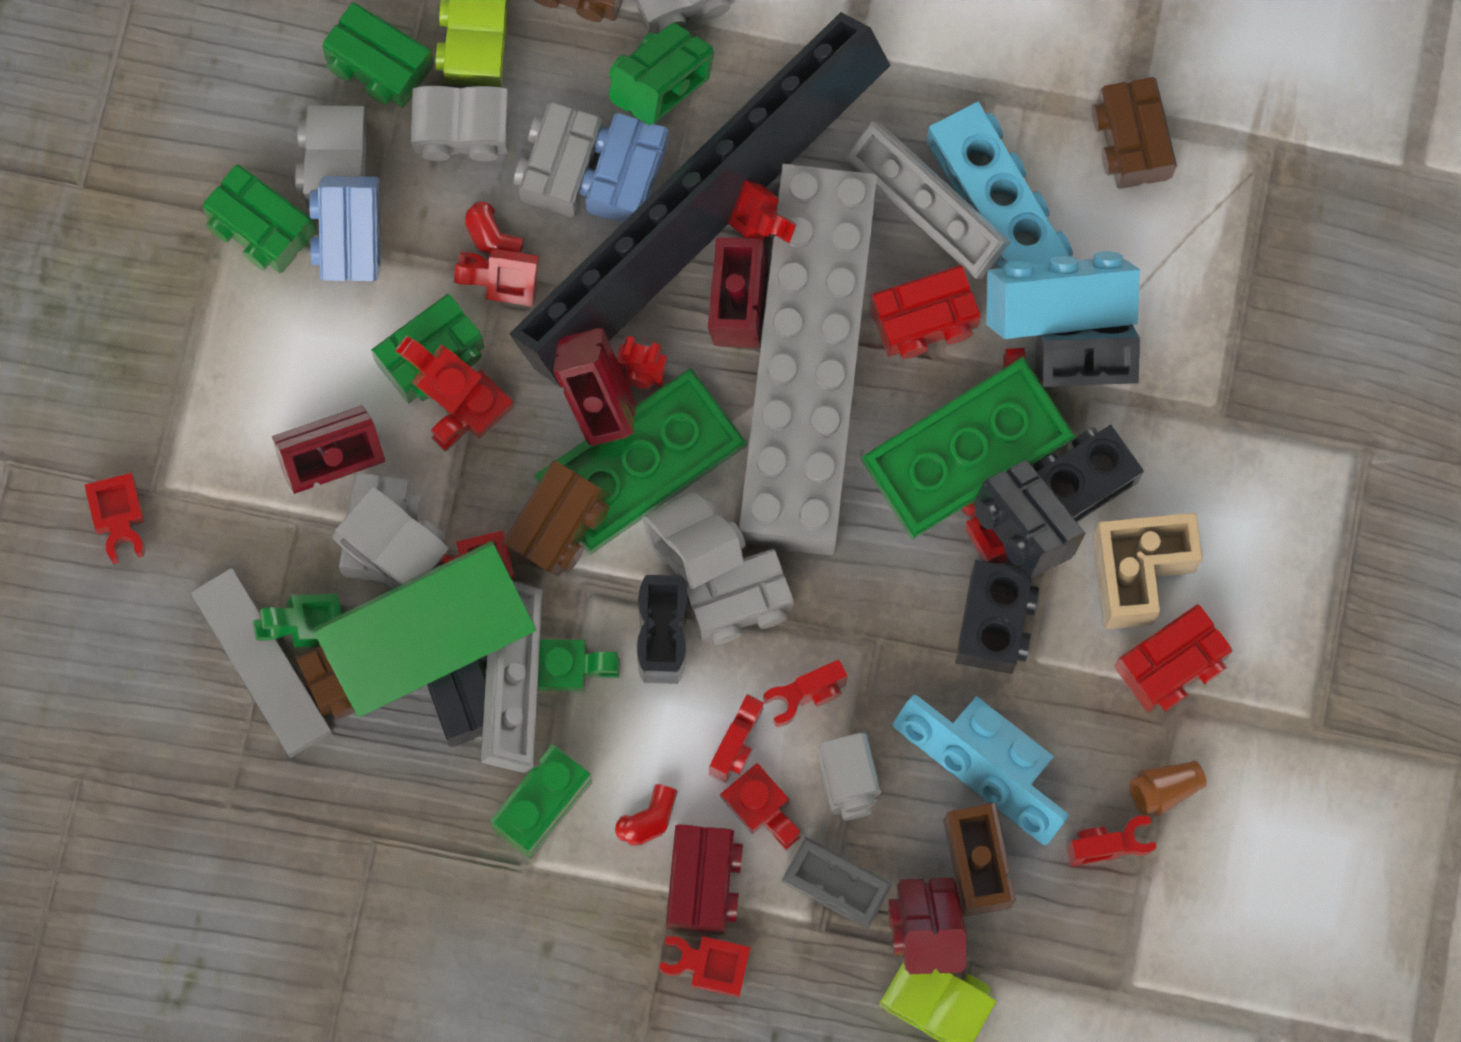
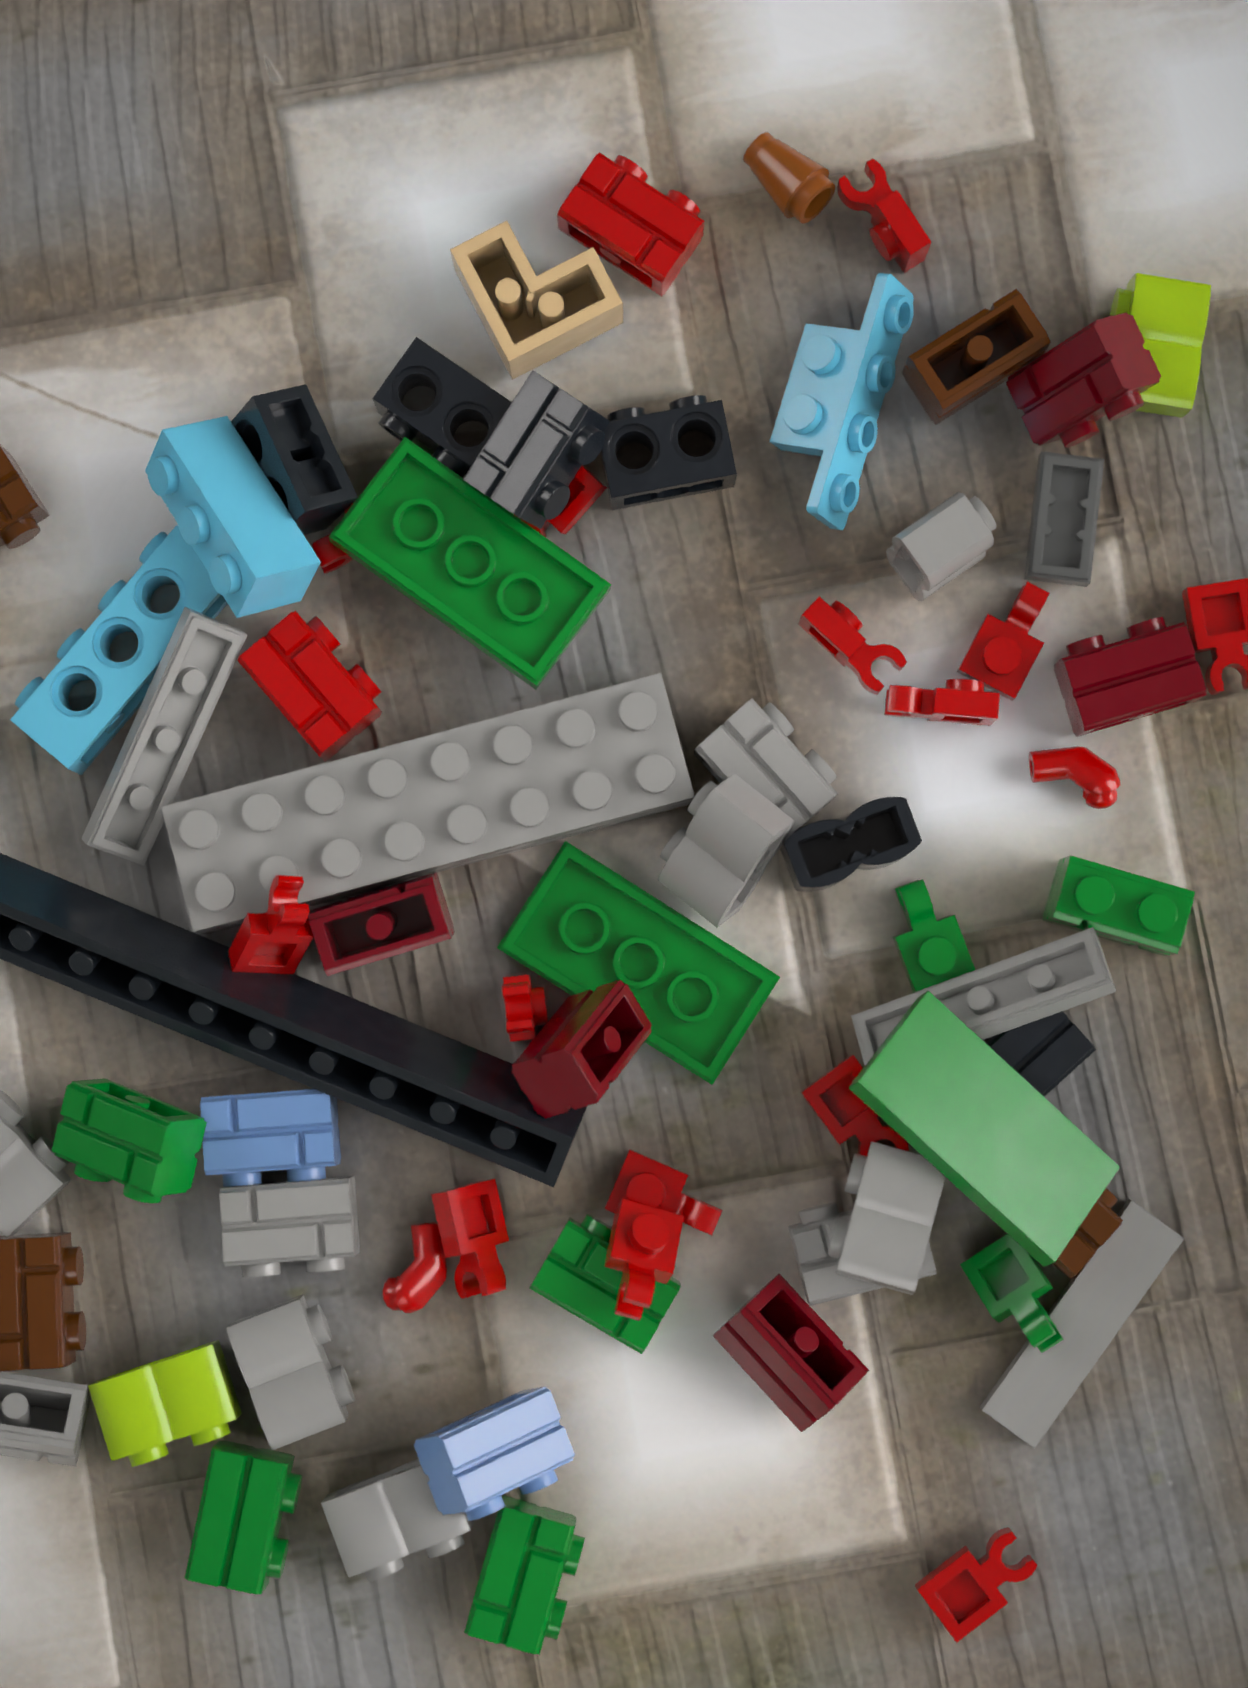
camera: 105 degrees left, 10 degrees up
reddish brown brick [502,460,610,576] -> none

